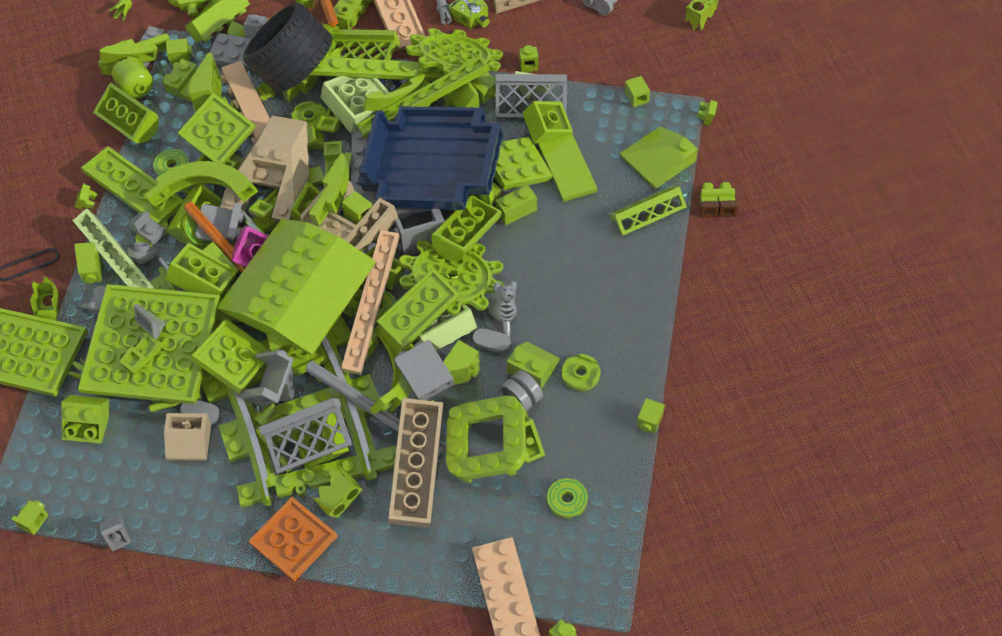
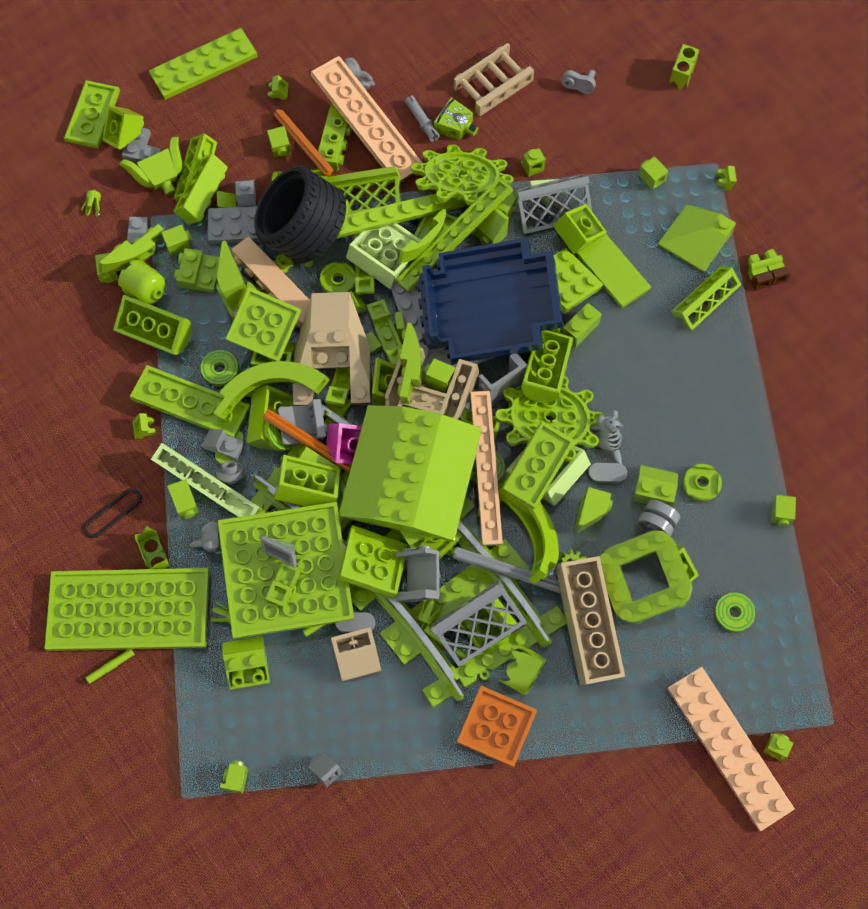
camera: 20 degrees left, 10 degrees up
light grey panel [394,339,454,400] -> none

